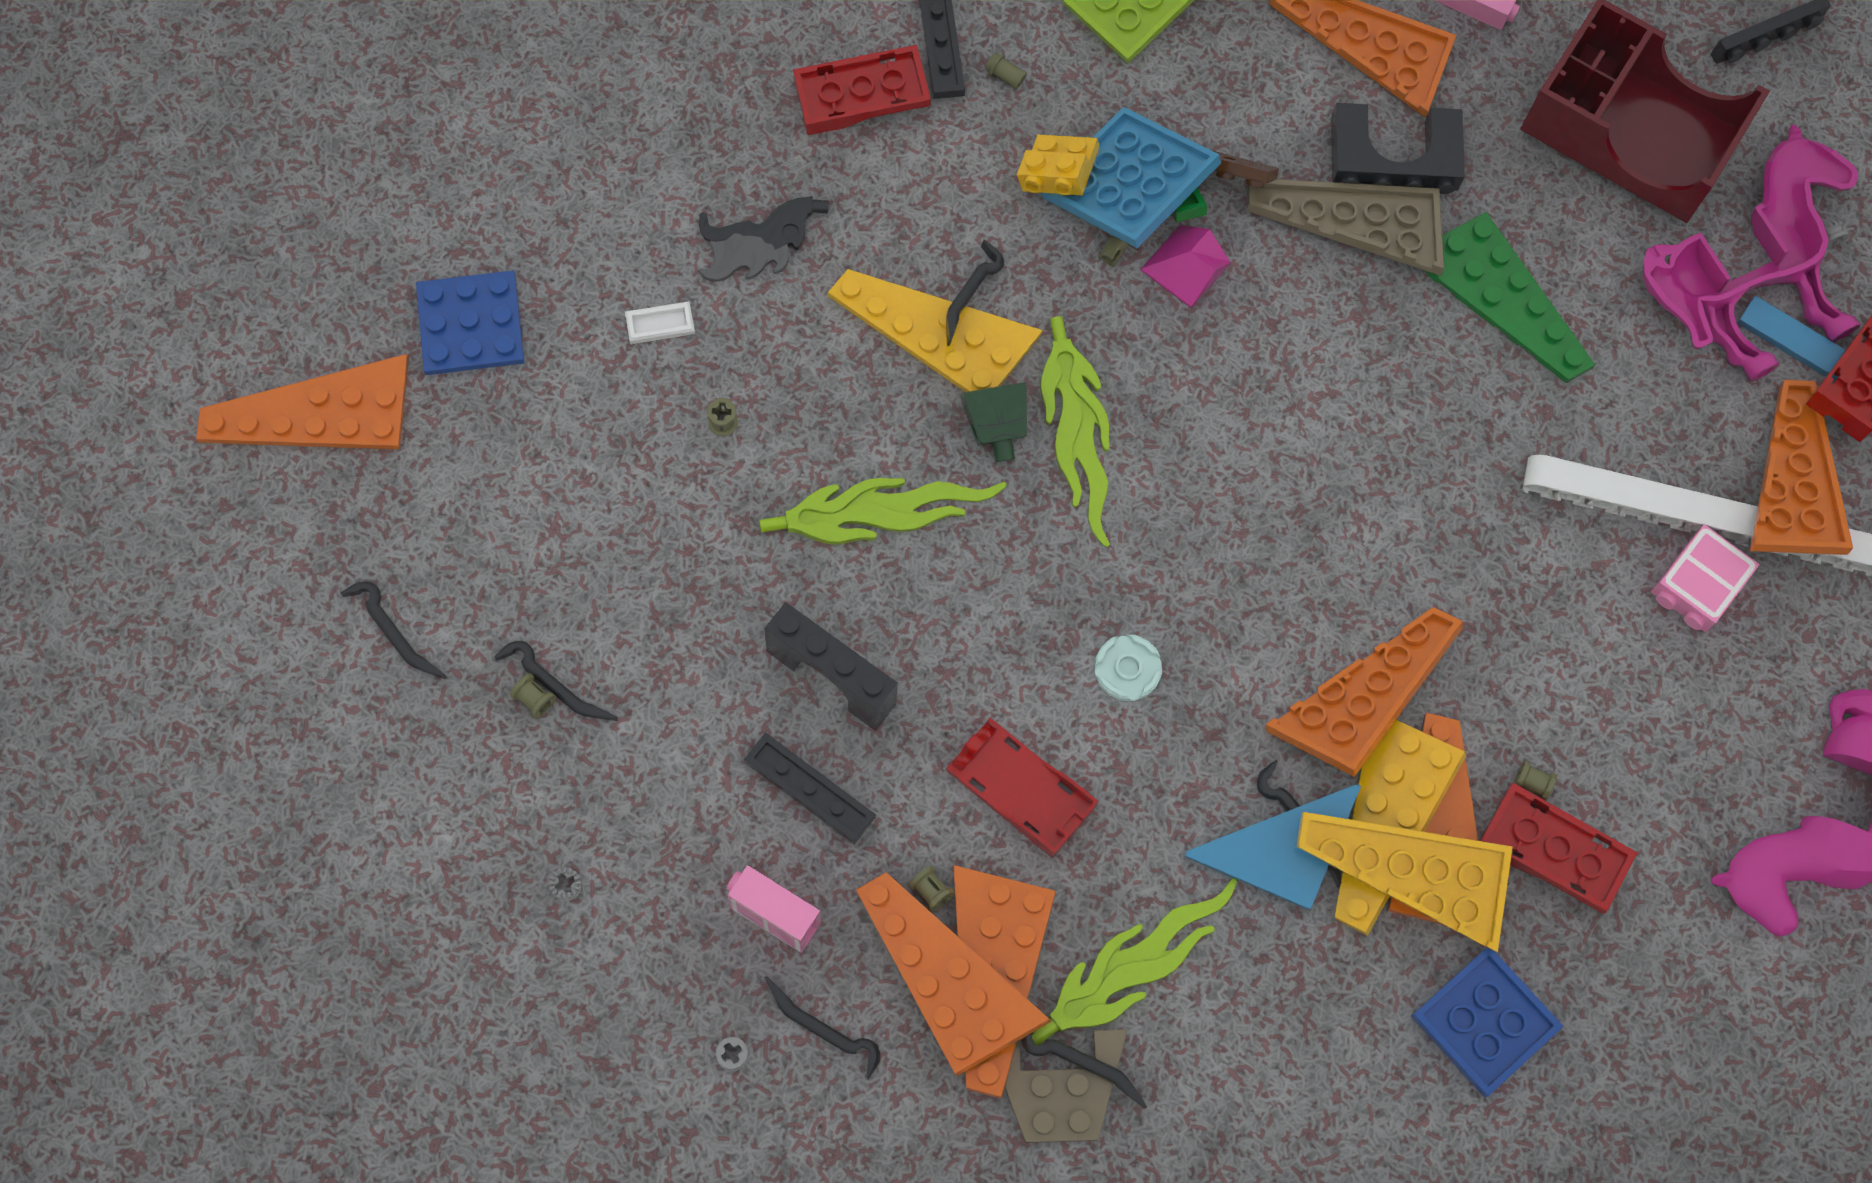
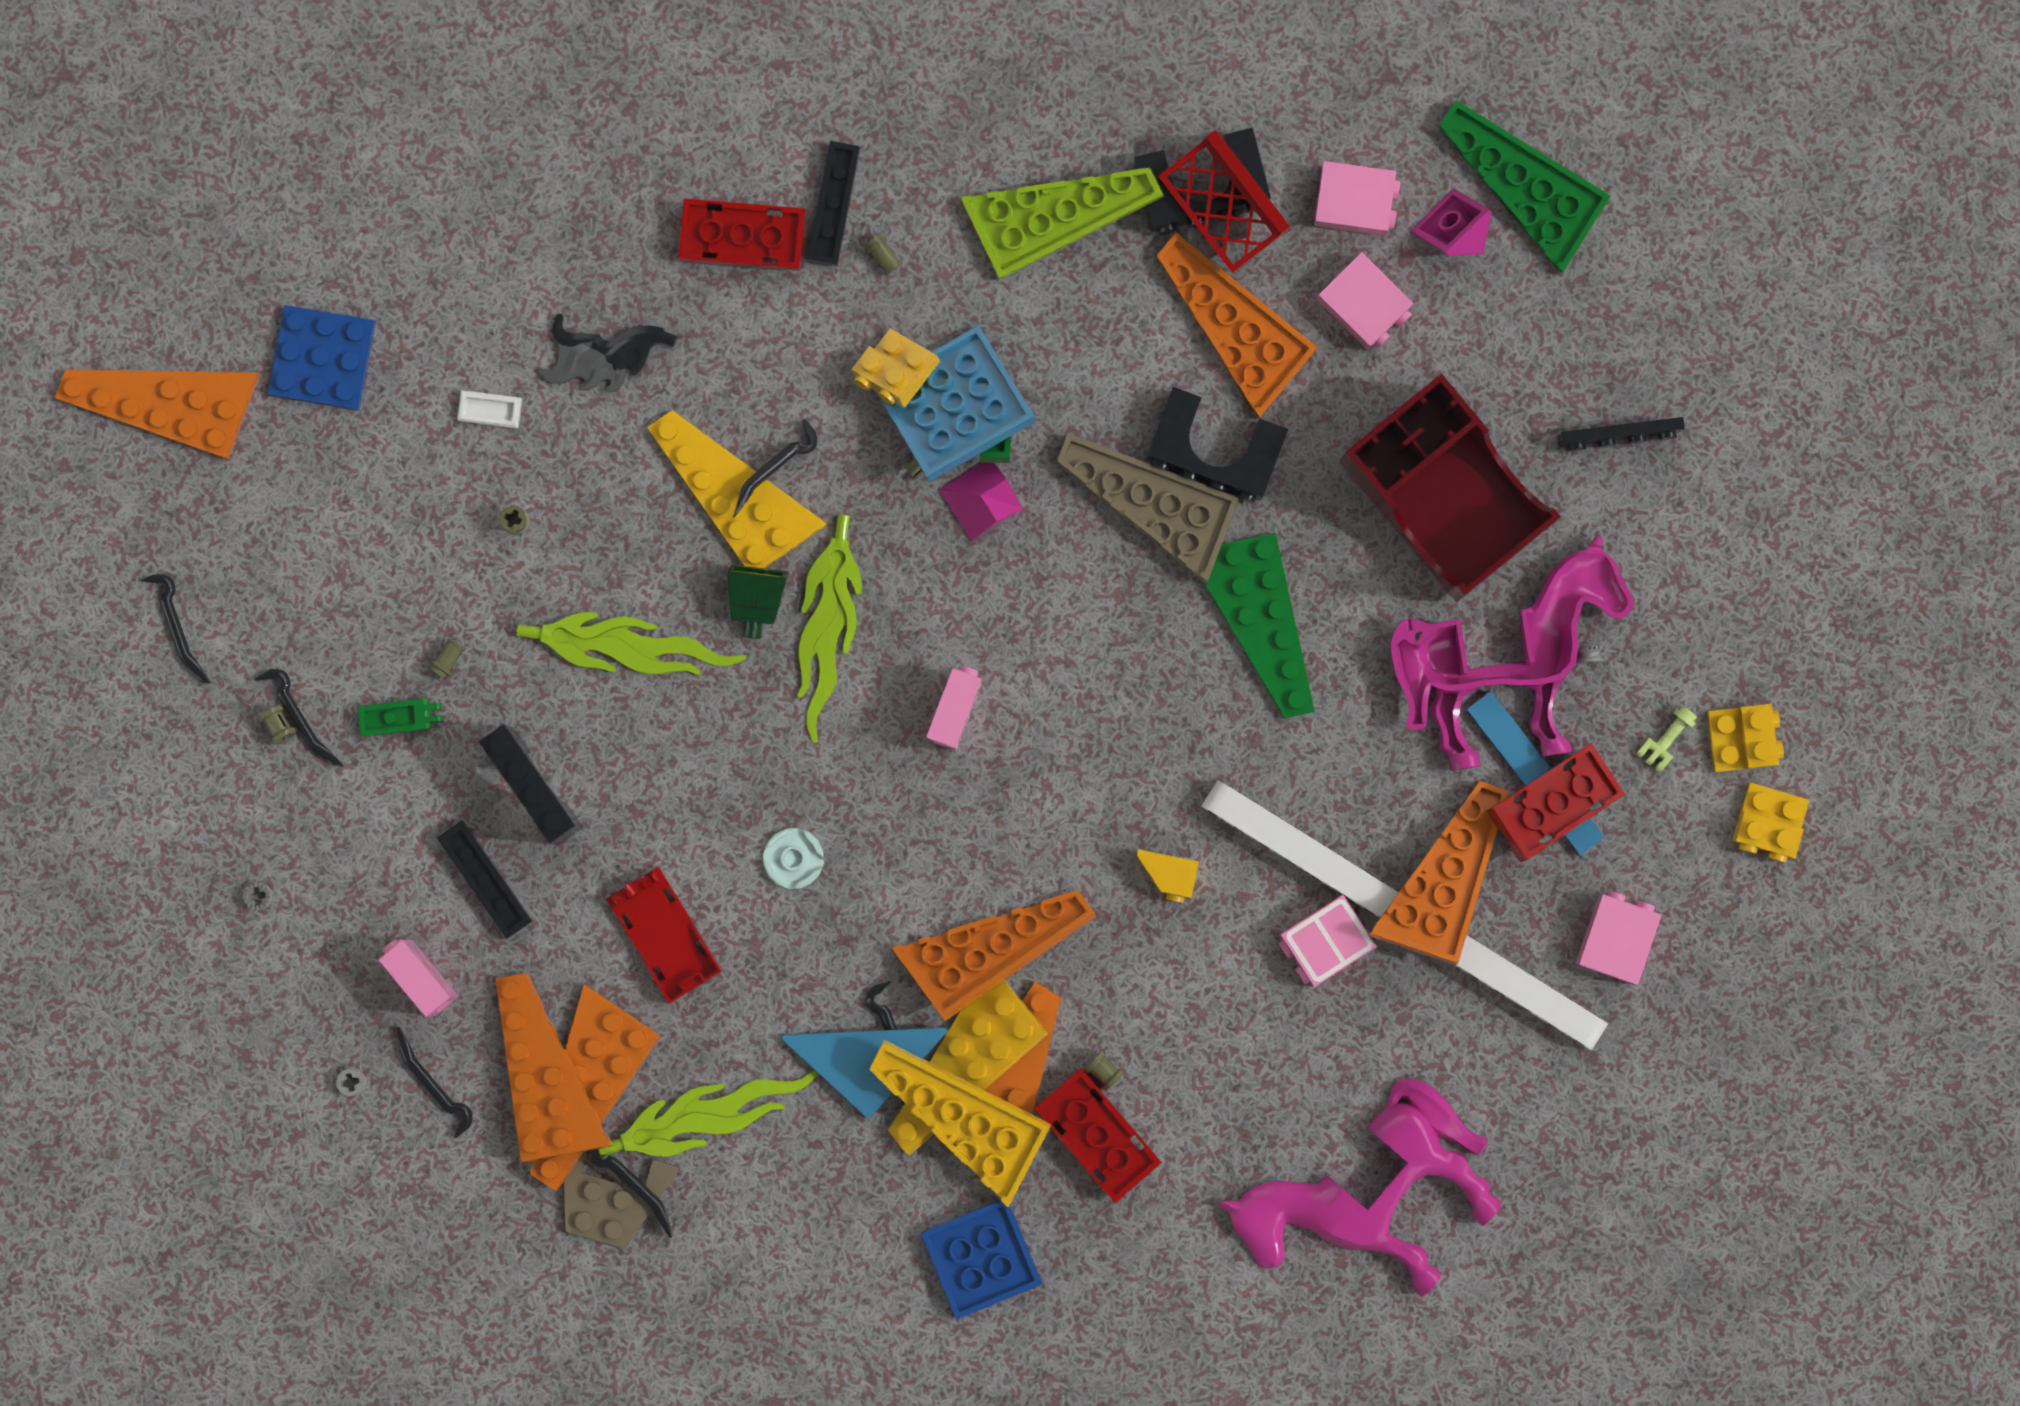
camera: 25 degrees right, 15 degrees up
olive bush [909,866,955,913] -> none
reddish brown tile [1211,150,1279,188] -> none
none -> green hinge [358,698,444,737]
none -> olive pin [429,638,465,679]
none -> bright pink brick [926,665,982,751]
none -> yellow slope [1136,849,1199,903]

